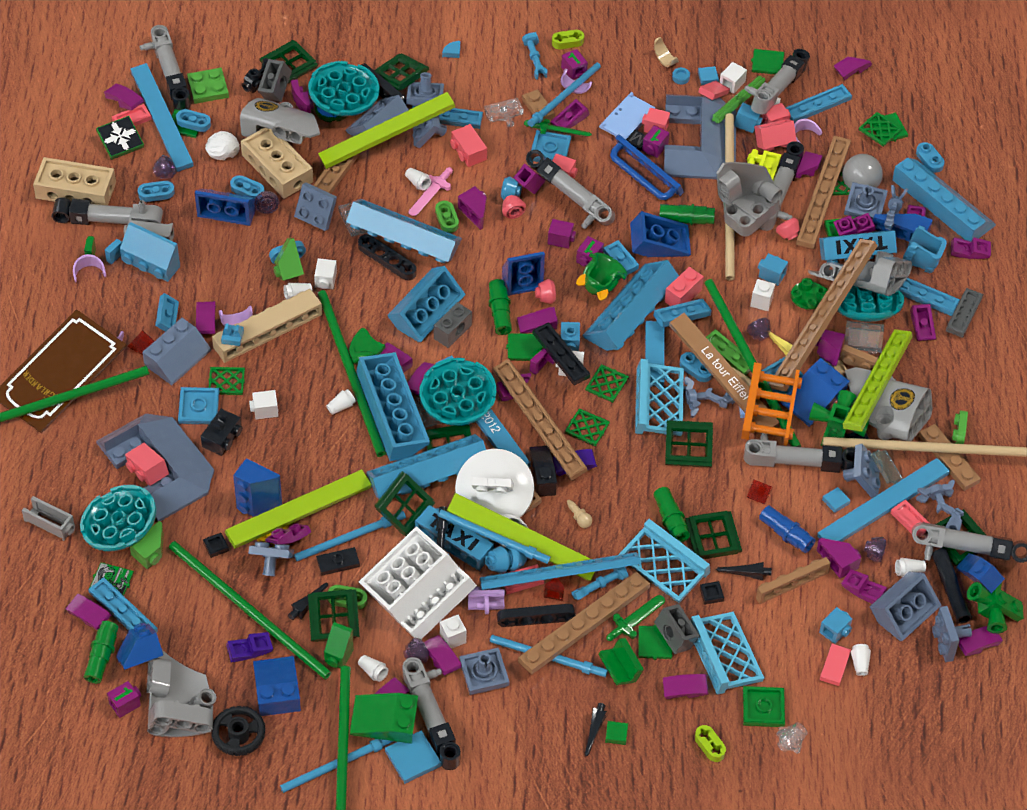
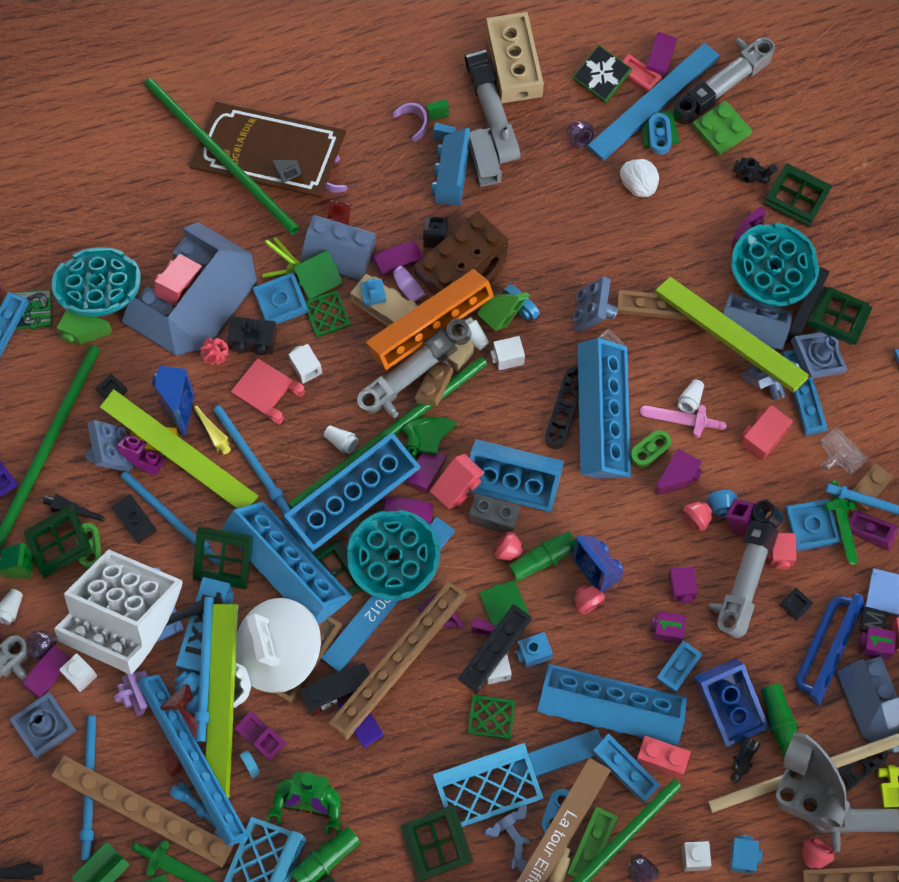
camera: 70 degrees right, 15 degrees up
light grey window [22,496,75,541] -> none
dark azure plate [138,181,175,202] -> none
dark azure plate [155,293,179,332] -> none
blue slope [195,189,256,226] -> none
dark azure plate [230,175,264,201] -> none
light grey panel [240,98,320,144] -> none
tan brick [241,128,313,199] -> none
clear purple cone [254,190,279,214] -> none
dark grey brick [258,59,292,102] -> none
black beam [497,604,576,627] -> none
magenta slope [517,307,558,334] -> none
green window [565,408,610,447] -> none
tan bar [567,500,592,528] -> none
green hair [576,253,627,301] -> none
none -> clear red slope [160,684,193,711]
none -> light yellow piece [193,405,231,454]
none -> coral gear [200,337,228,365]
none -> dark azure bar [213,405,291,515]
none -> coral flag [231,358,305,425]
none -> magenta slope [234,711,286,761]
none -> medium azure tile [239,750,260,778]
none -> lime plant [262,237,301,278]
none -> green torso [267,772,342,836]
none -> dark grey slope [273,160,302,183]
none -> green piece [293,250,343,300]
none -> light grey piece [357,319,472,418]
none -> orange brick [366,269,494,370]
none -> reddish brown piece [414,211,508,295]
none -> medium nougat plate [415,364,454,406]
none -> black slope [423,216,448,248]
none -> coral brick [430,454,484,509]
none -> coral cone [493,531,523,561]
none -> black piece [730,736,761,783]
none -> black tile [780,588,813,621]

